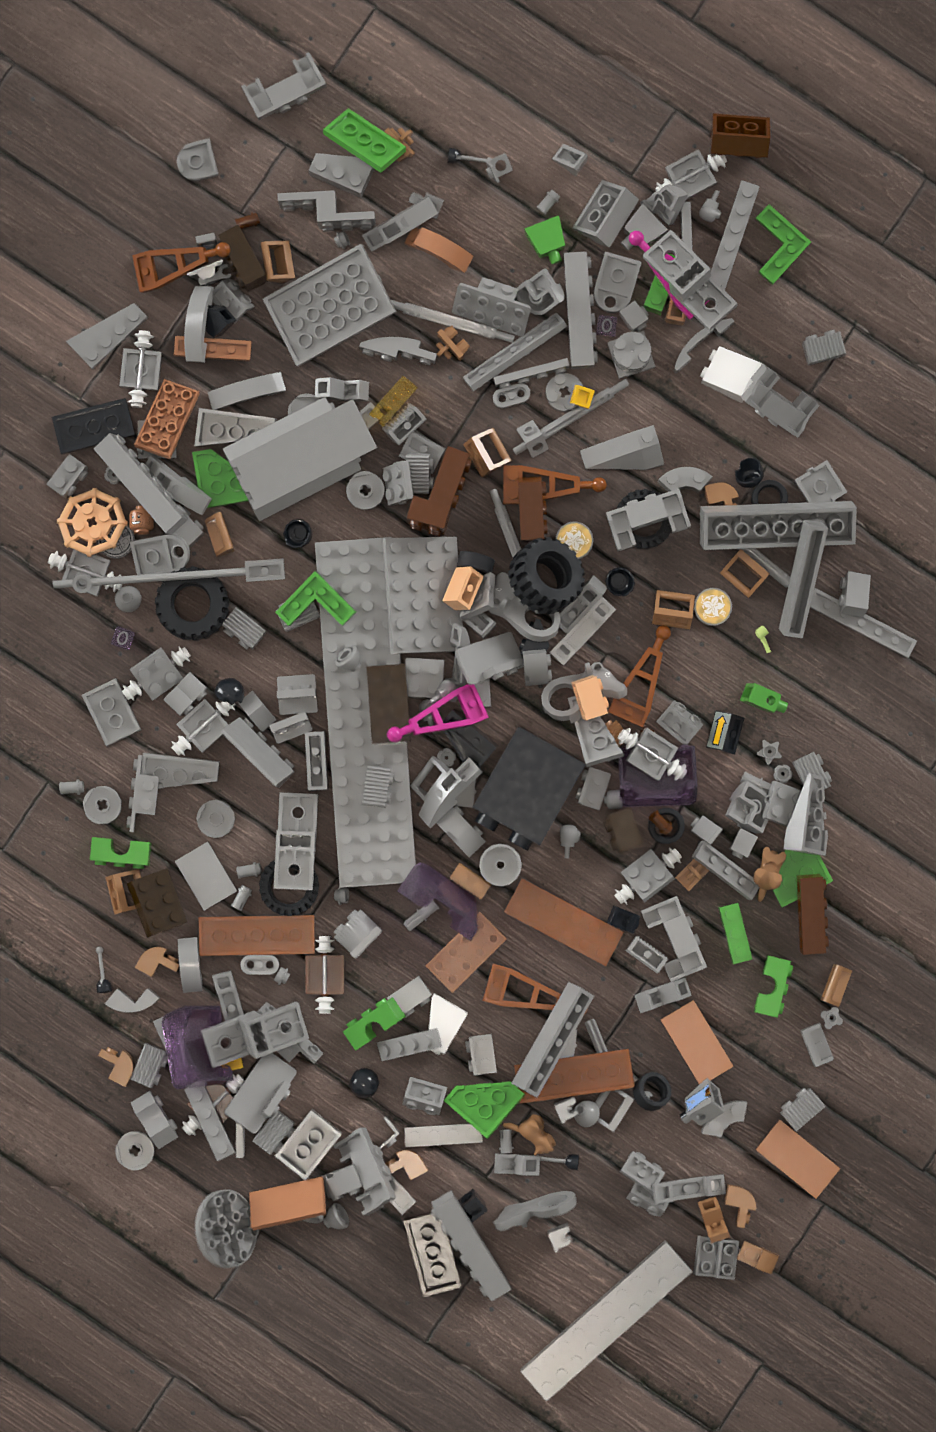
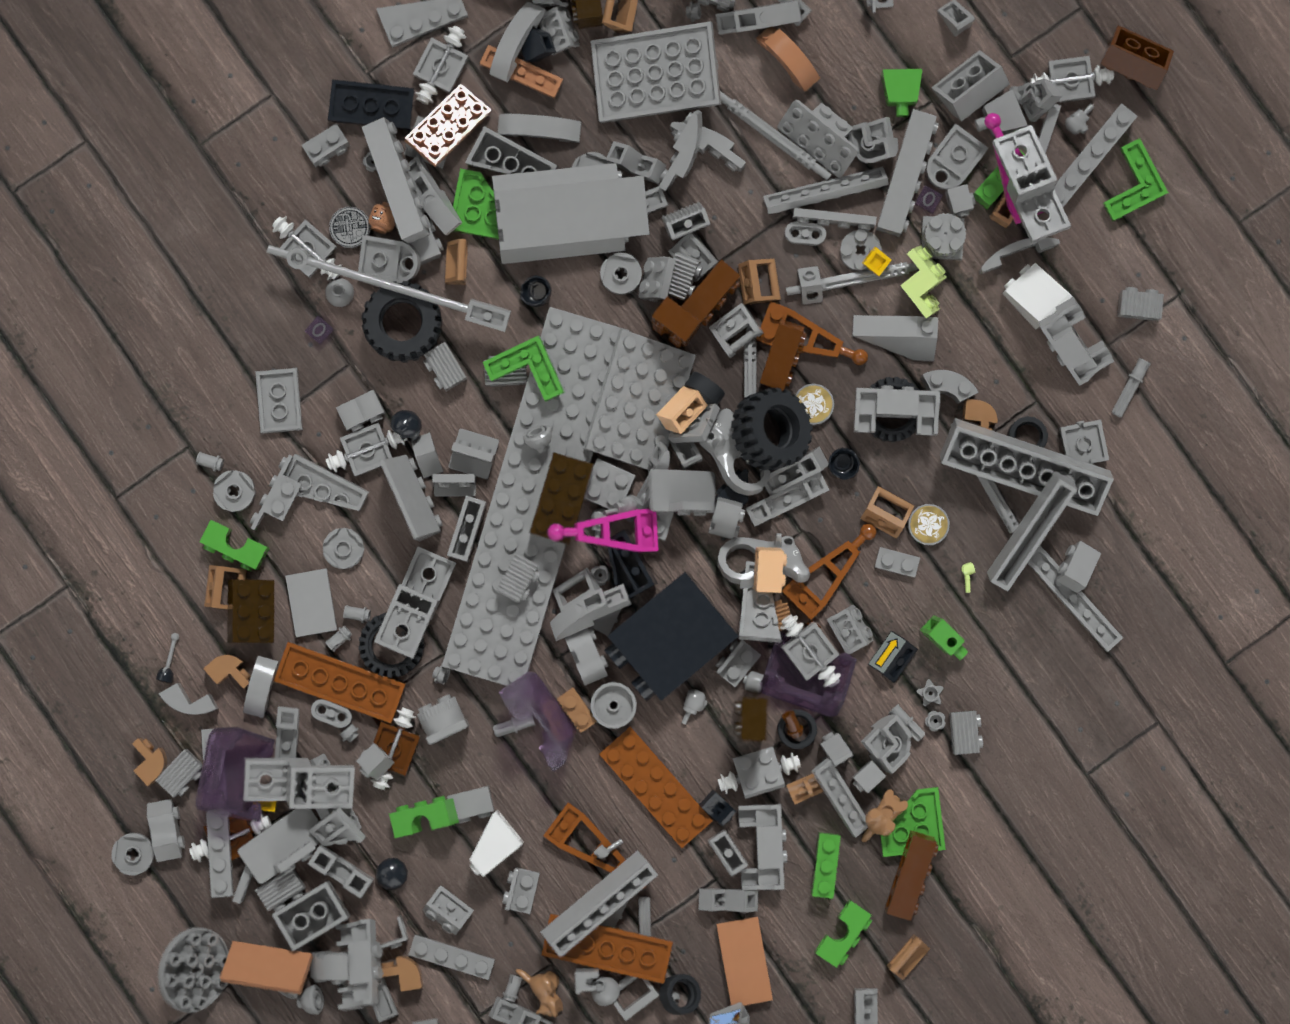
camera: 10 degrees right, 0 degrees up
light nougat plate [57,488,128,557] -> none
light grey plate [122,646,191,701] -> none
clear yellow plate [369,376,418,427] -> none
light grey plate [377,1028,442,1061] -> none
nougat tile [426,912,507,993] -> none
medium nougat hips [436,325,470,361] -> none
bright green plate [444,1081,525,1139] -> none
light grey pin [537,190,560,215] -> none
medium nougat tile [720,549,770,598] -> none
black hair [735,458,764,488] -> none
light grey plate [762,781,801,827] -> none
light grey wedge [784,774,828,856] -> none
light grey plate [821,1007,843,1029] -> none
none -> light grey arch [308,845,374,898]
none -> light grey wing [309,807,366,846]
none -> light grey brick [356,743,395,780]
none -> light grey hand [594,839,623,859]
none -> light grey slope [658,110,702,191]
none -> light grey plate [709,303,764,358]
none -> light grey plate [874,547,920,578]
none -> yellowish green bracket [901,245,947,318]
none -> light grey axle [1112,358,1151,417]

